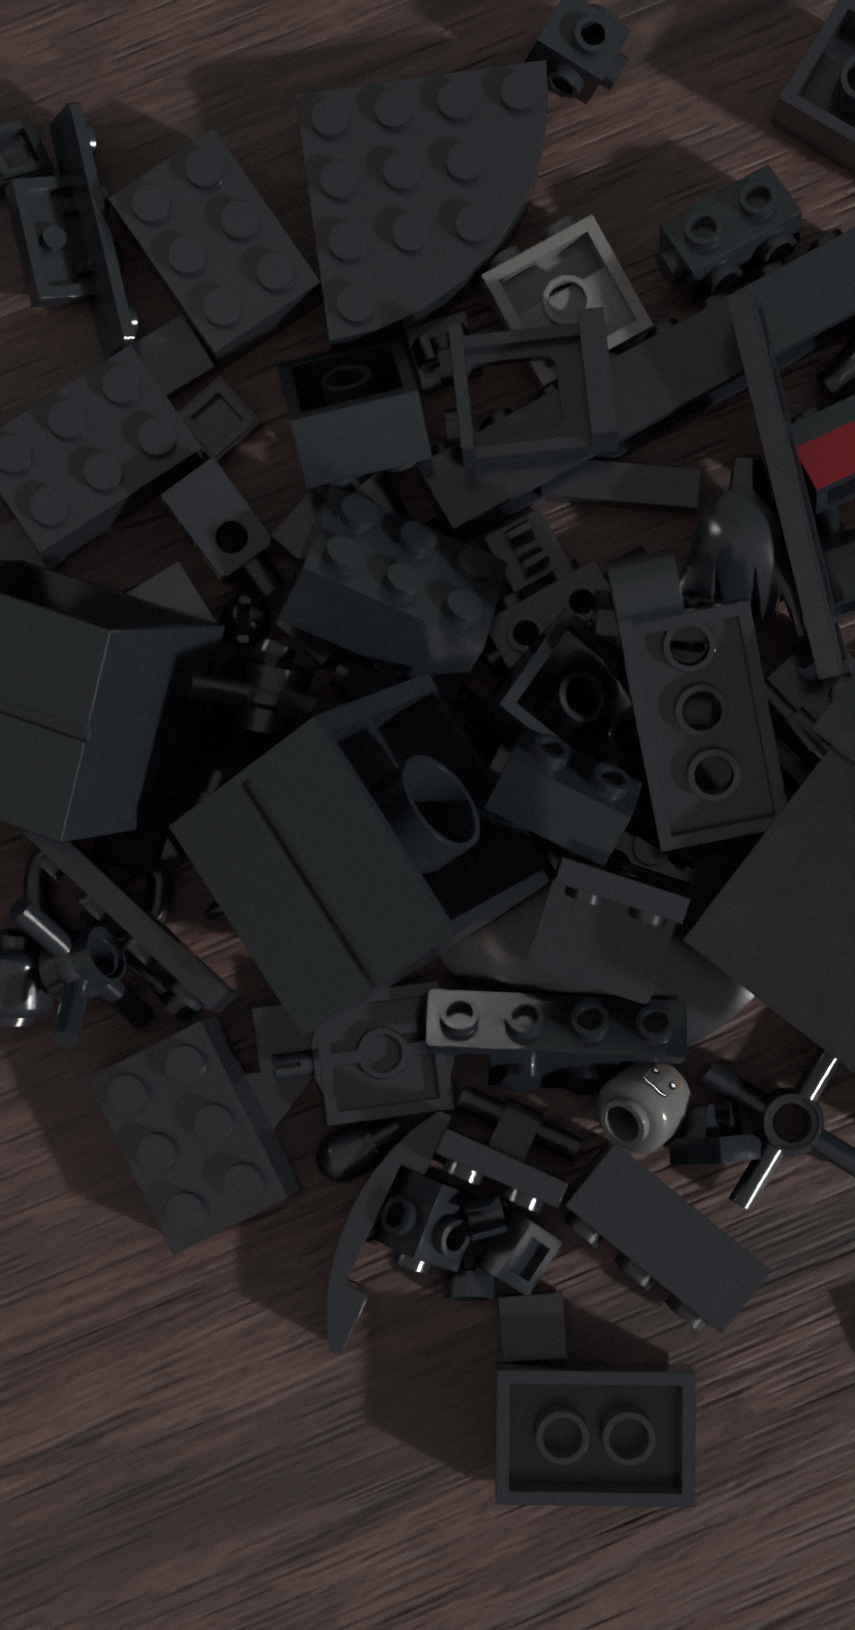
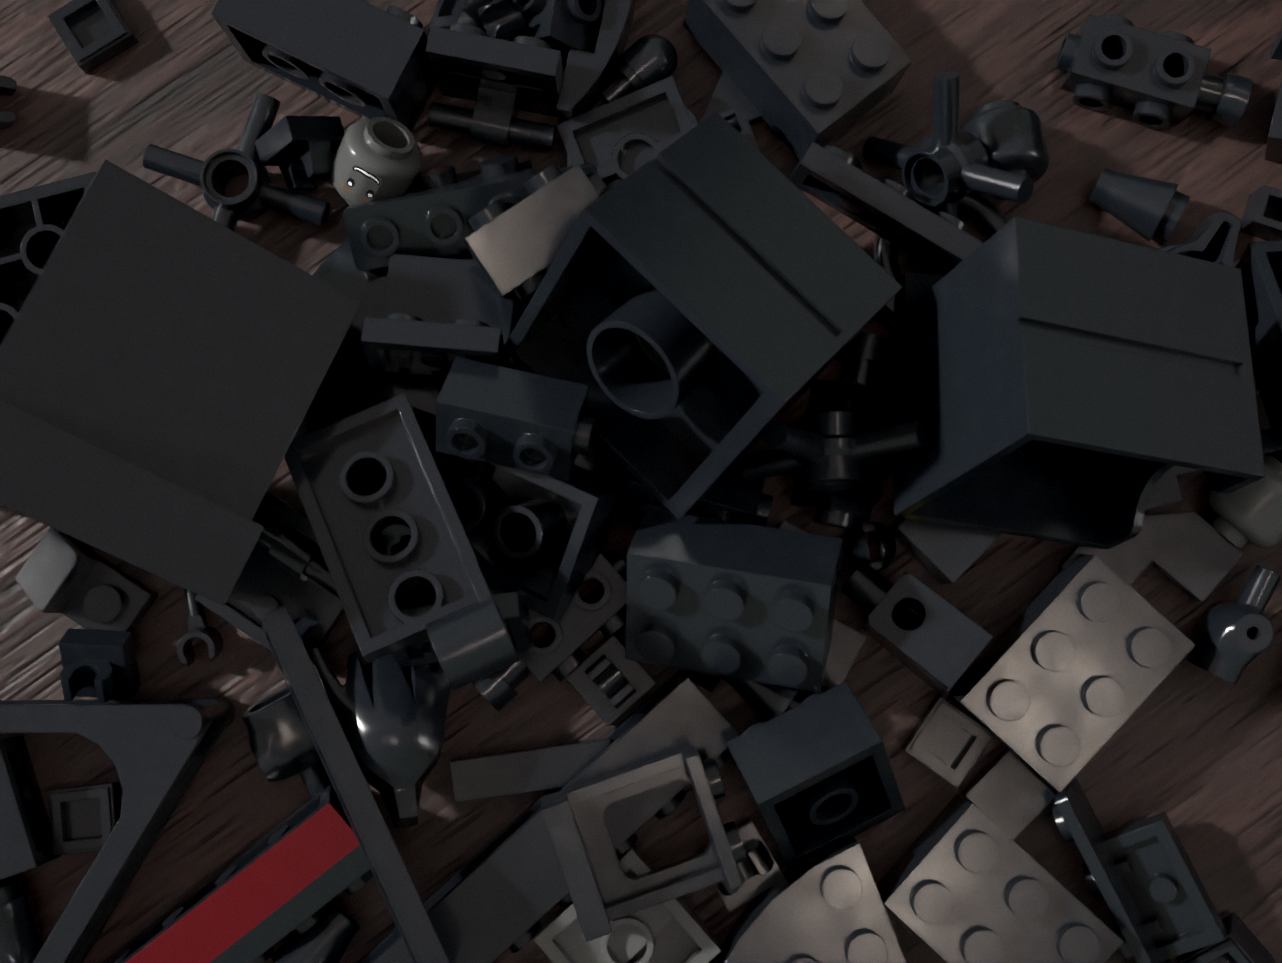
camera: 160 degrees right, 0 degrees up
none -> black brick [463,162,609,300]

